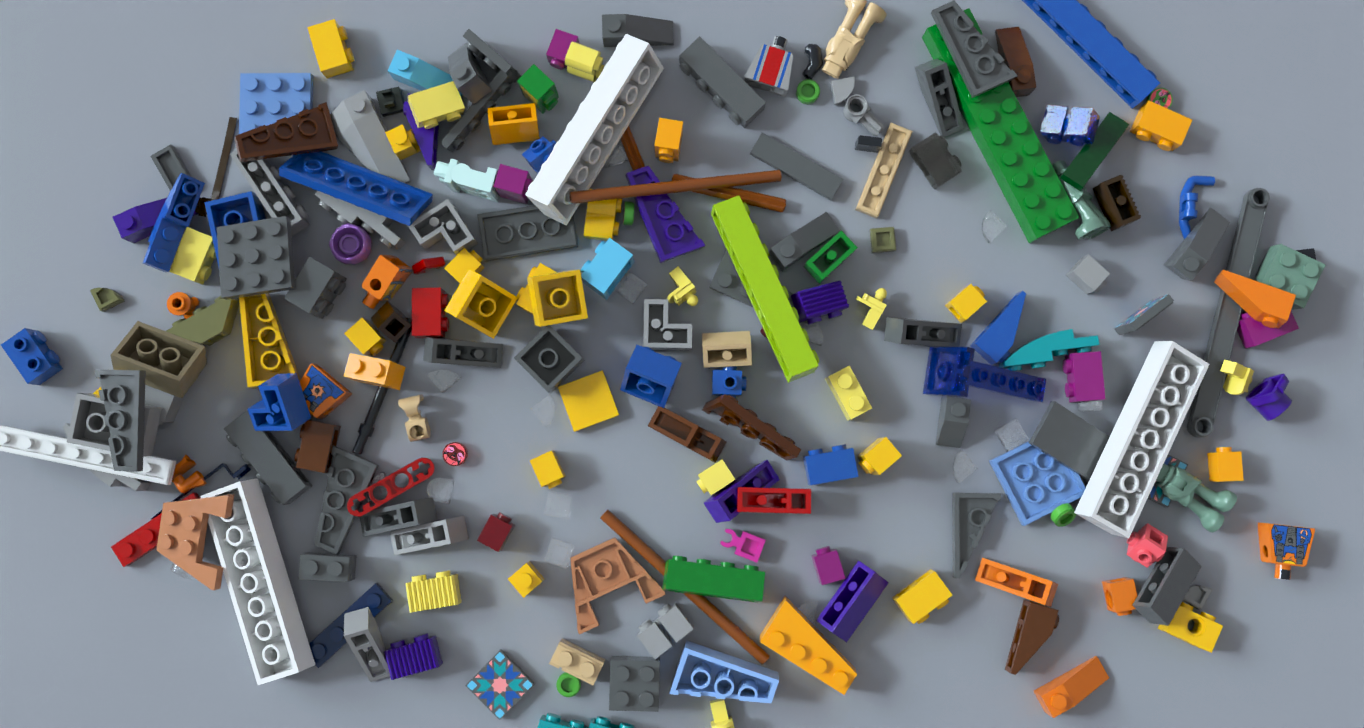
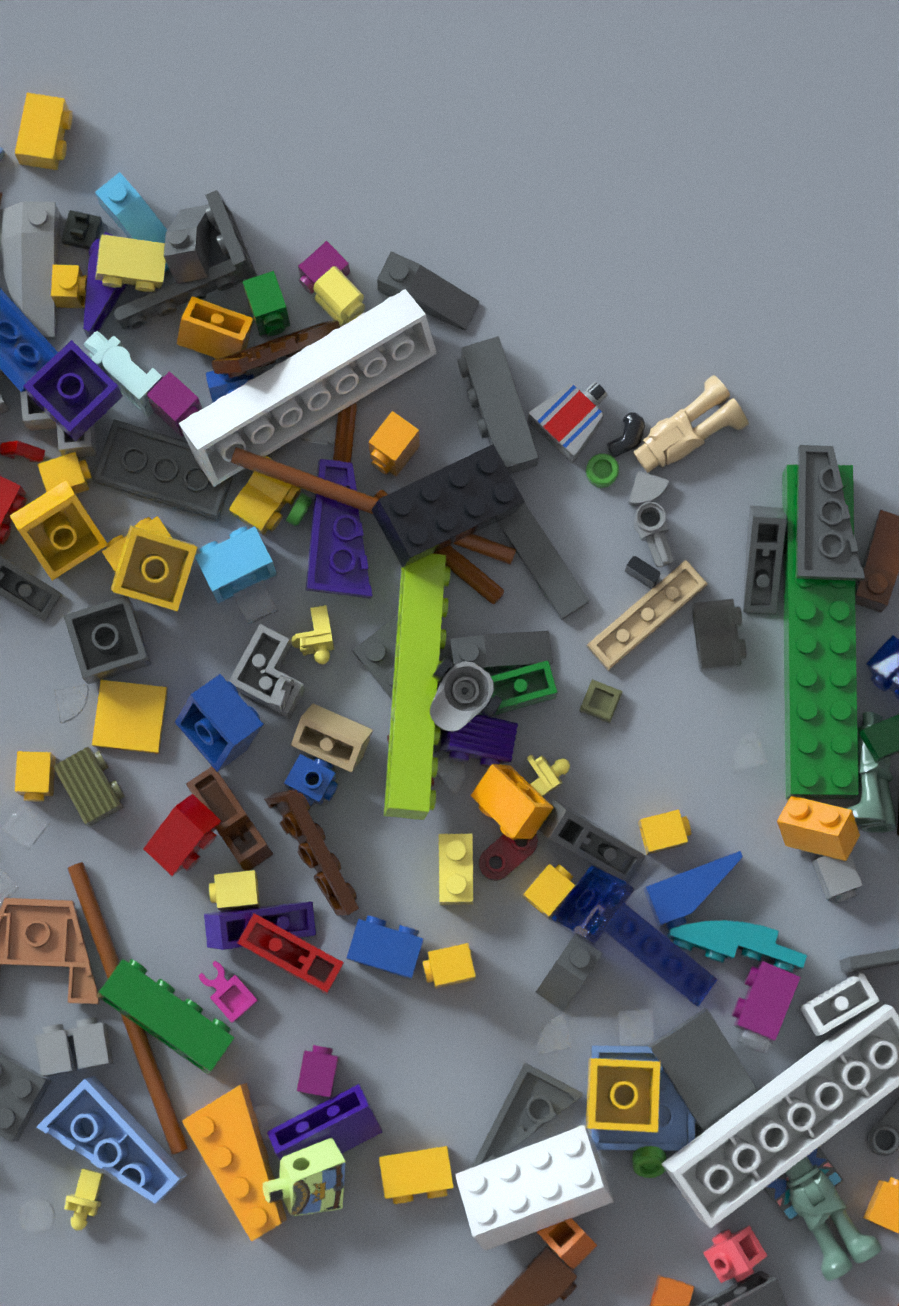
camera: 30 degrees right, 5 degrees down
none -> dark purple brick [23,340,123,442]
none -> olive brick [53,747,125,827]
none -> red brick [143,793,221,876]
none -> reddish brown wing [211,320,340,378]
none -> yellowish green torso [263,1138,346,1216]
none -> light grey tile [269,675,294,711]
none -> black brick [371,444,525,568]
none -> light grey cap [429,658,503,732]
none -> white brick [455,1125,614,1251]
none -> light orange brick [470,764,554,840]
none -> dark red plate [479,834,538,881]
none -> yellow brick [522,863,575,918]
none -> yellow brick [586,1058,660,1132]
none -> light orange brick [777,796,860,861]
none -> white brick [800,973,879,1036]

